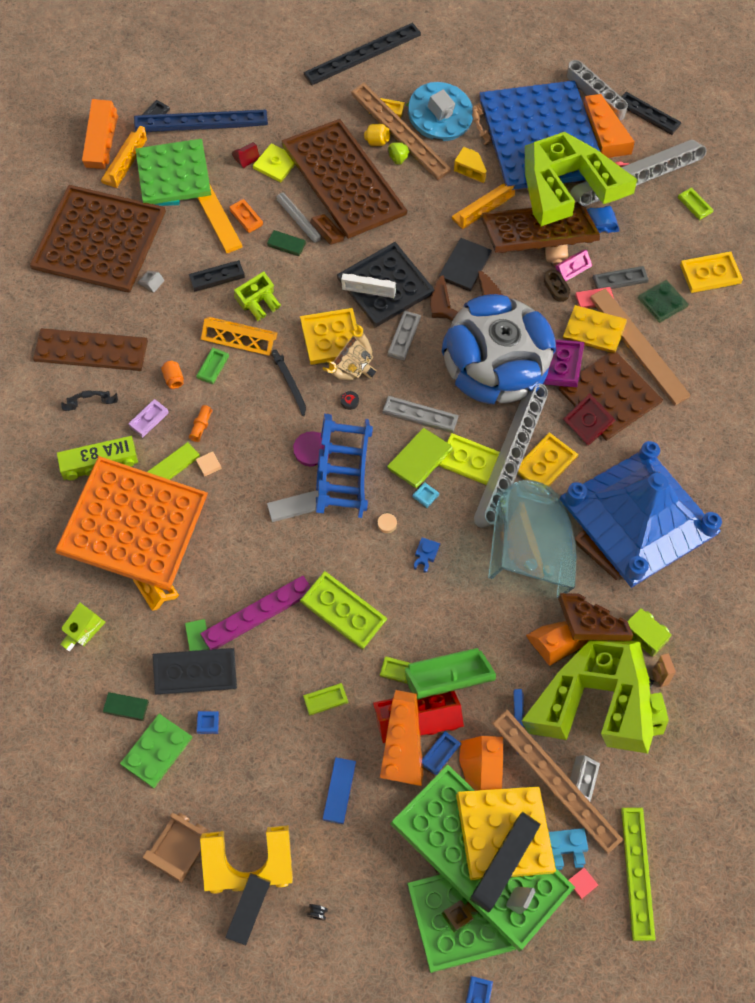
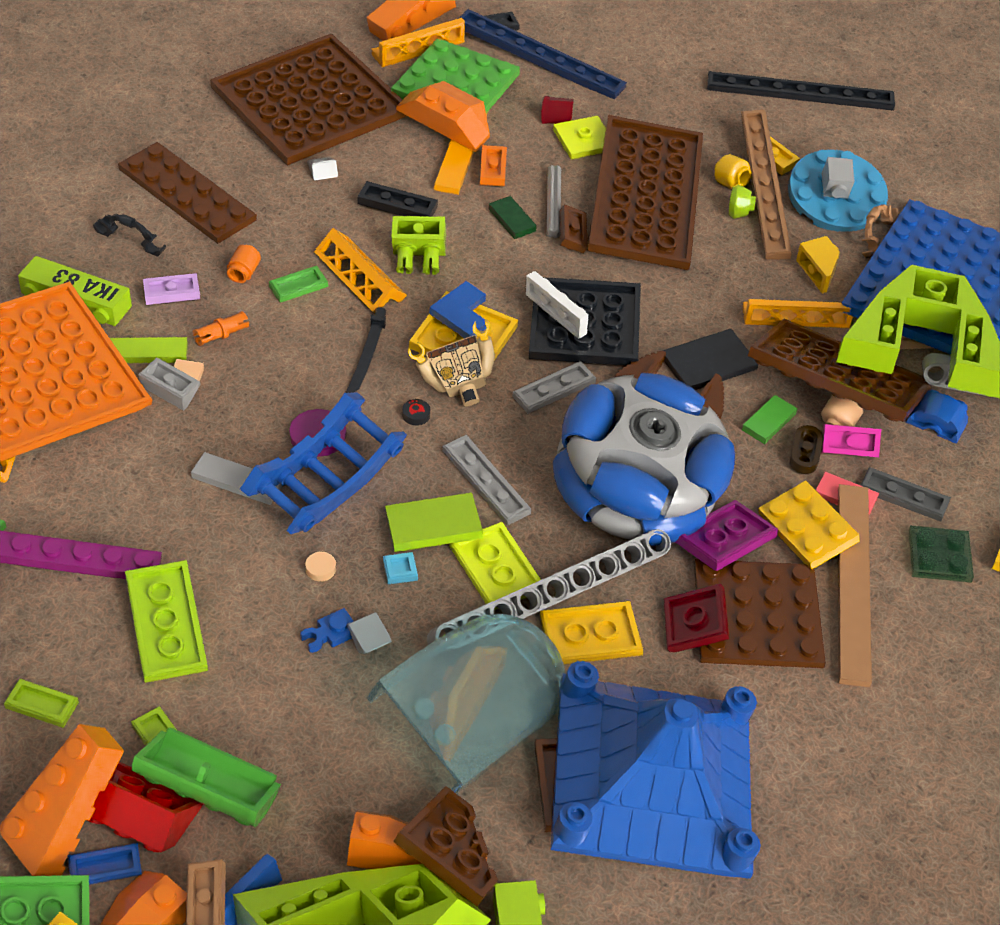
camera: 35 degrees right, 15 degrees down
none -> light grey slope [138,358,201,411]
none -> light grey slope [347,612,392,654]
none -> orange wedge [396,81,490,152]
none -> blue tile [429,281,487,338]
none -> bright green tile [742,395,798,444]

